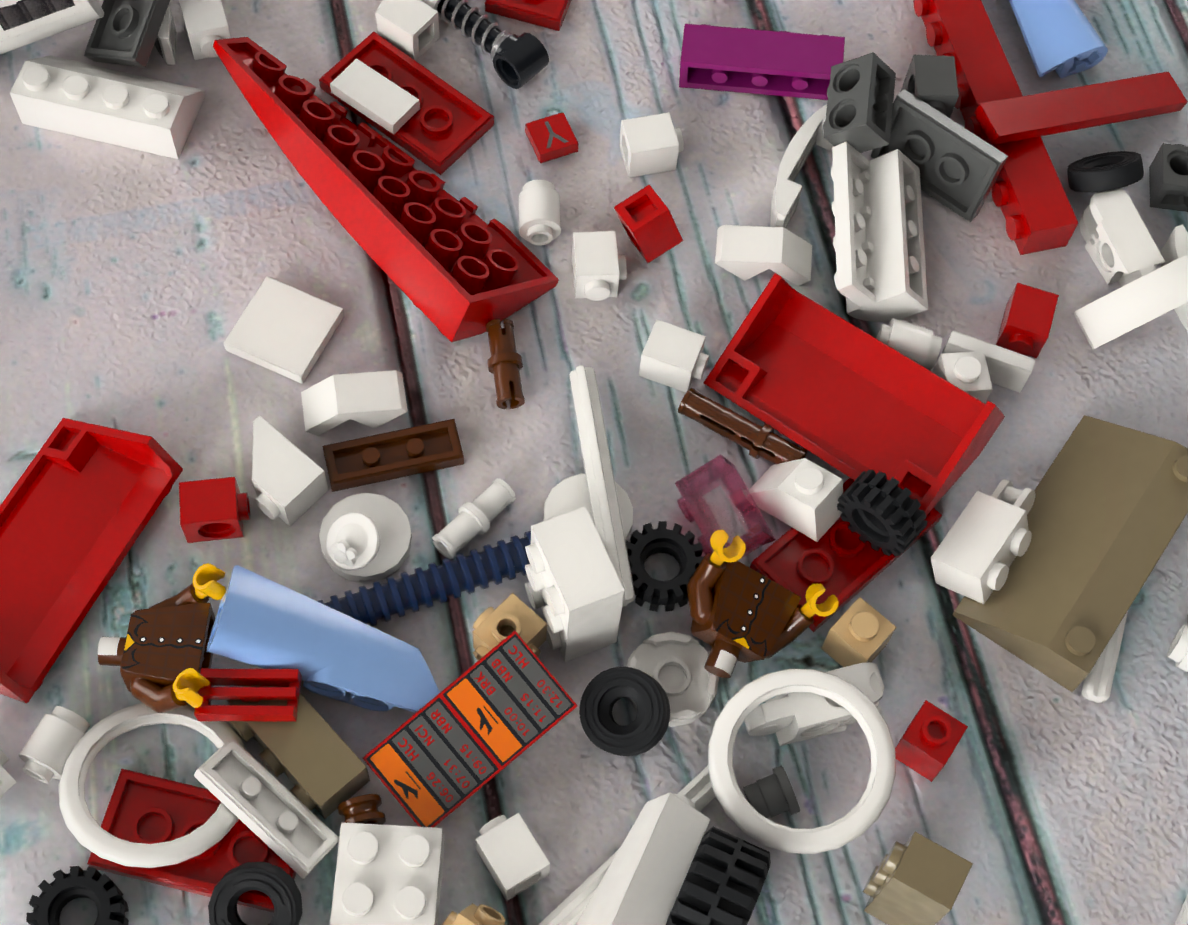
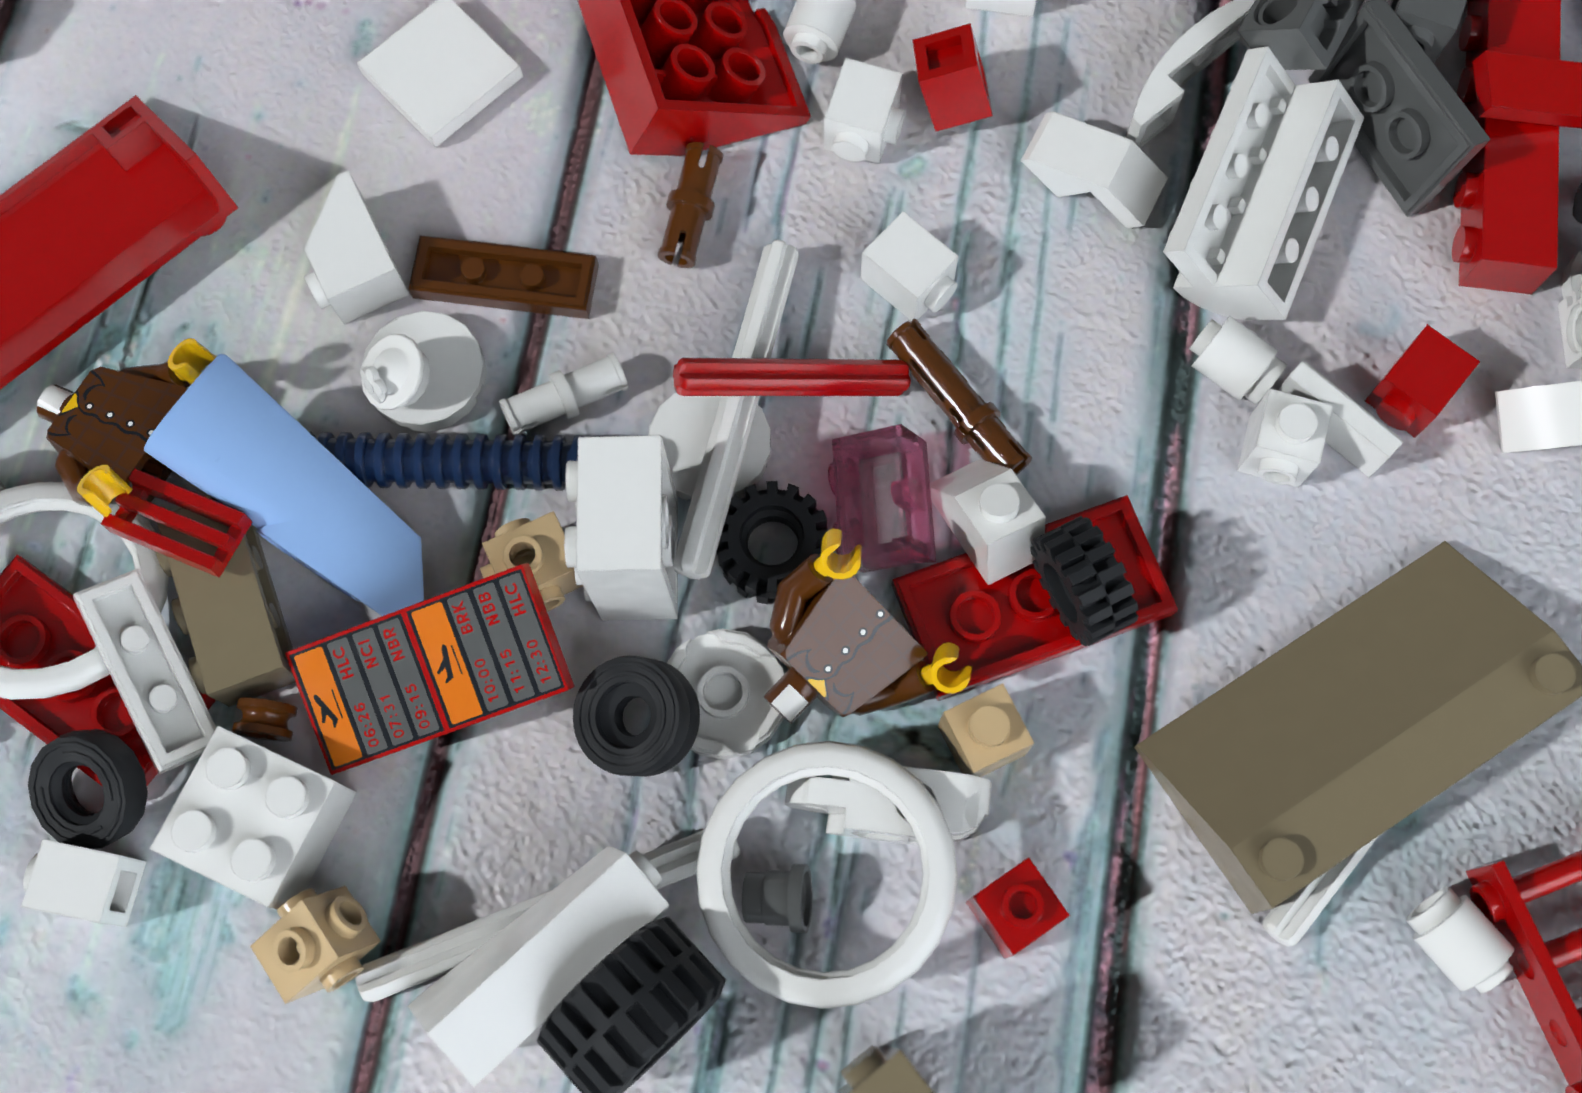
camera: 30 degrees right, 10 degrees up
red brick [179,477,251,543] -> none
white slope [301,370,408,436] -> none
white brick [475,813,550,901] -> none
red slope [703,273,1005,516] -> none
white brick [931,479,1036,604] -> none
none -> red axle [673,358,911,396]

